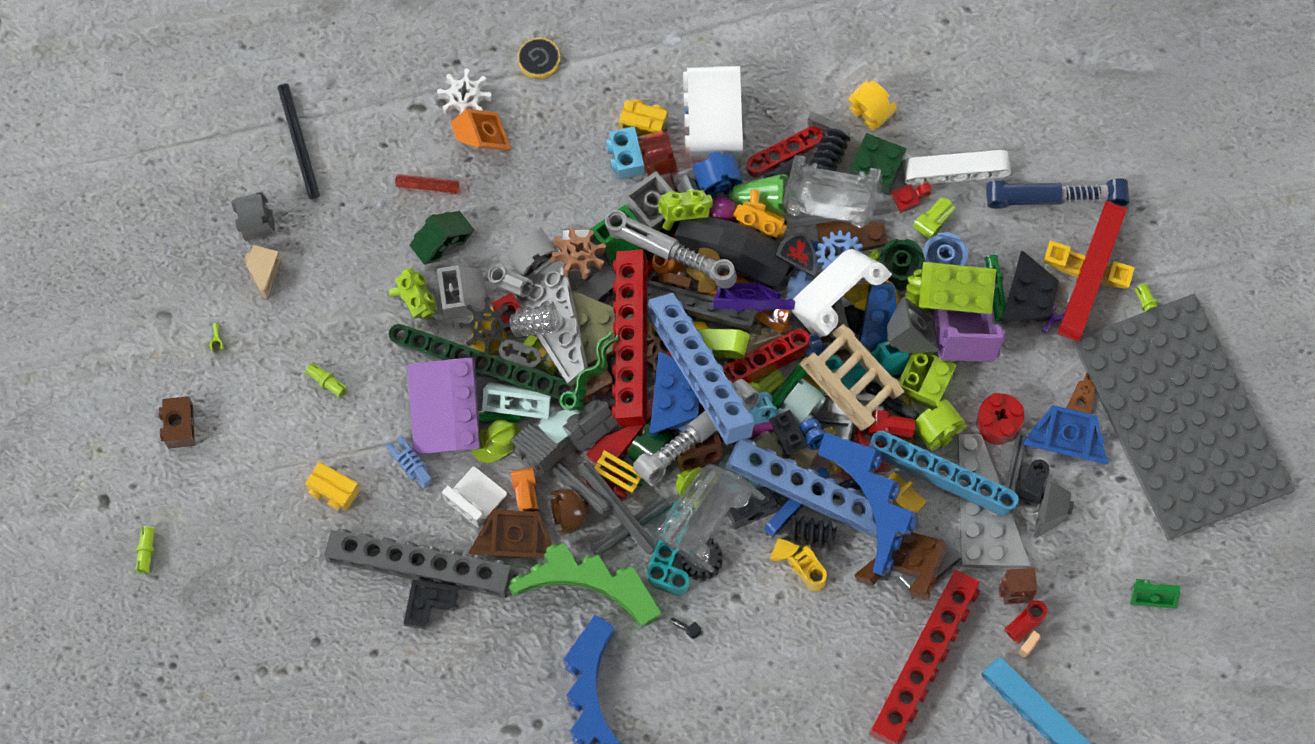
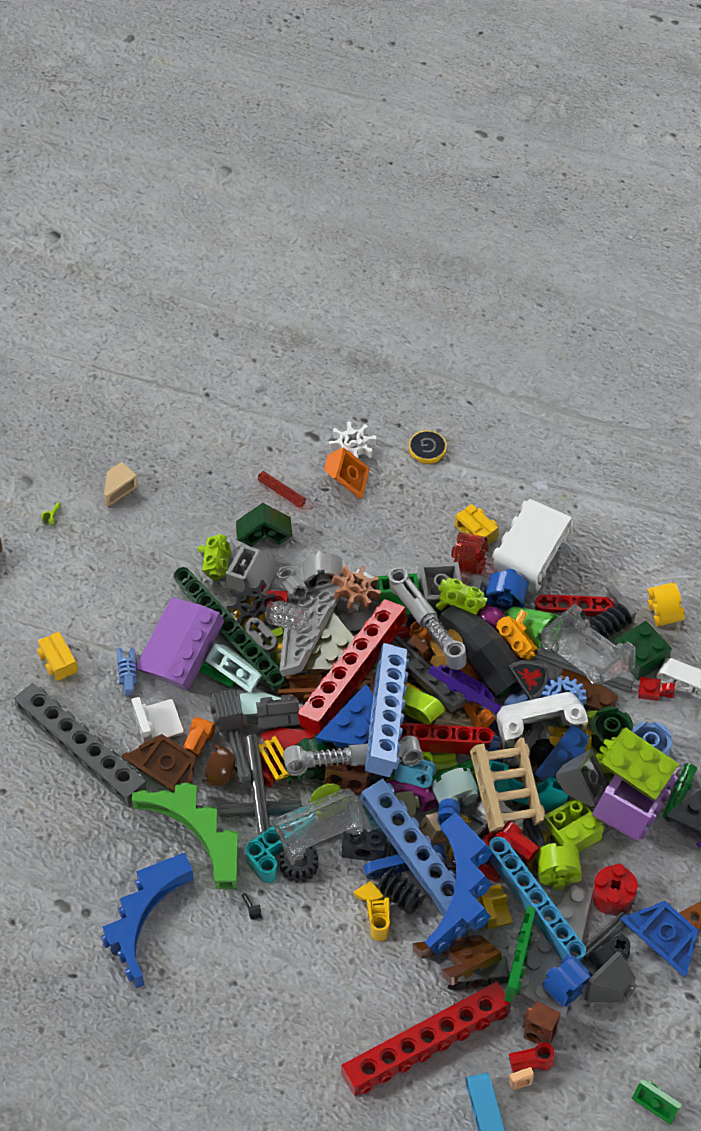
camera: 30 degrees right, 15 degrees down
dark grey brick [231,191,275,241] -> none
black axle [278,83,320,199] -> none
lime pin [305,362,348,399] -> none
black plate [403,580,458,630] -> none
lime piece [472,420,521,463] -> none
green flag [560,331,620,413] -> none
medium azure brick [606,127,644,179] -> none
black hips [769,409,808,456] -> none
lime piece [913,197,956,240] -> none
none -> green wing [504,906,536,1003]
none -> blue brick [541,953,593,1008]

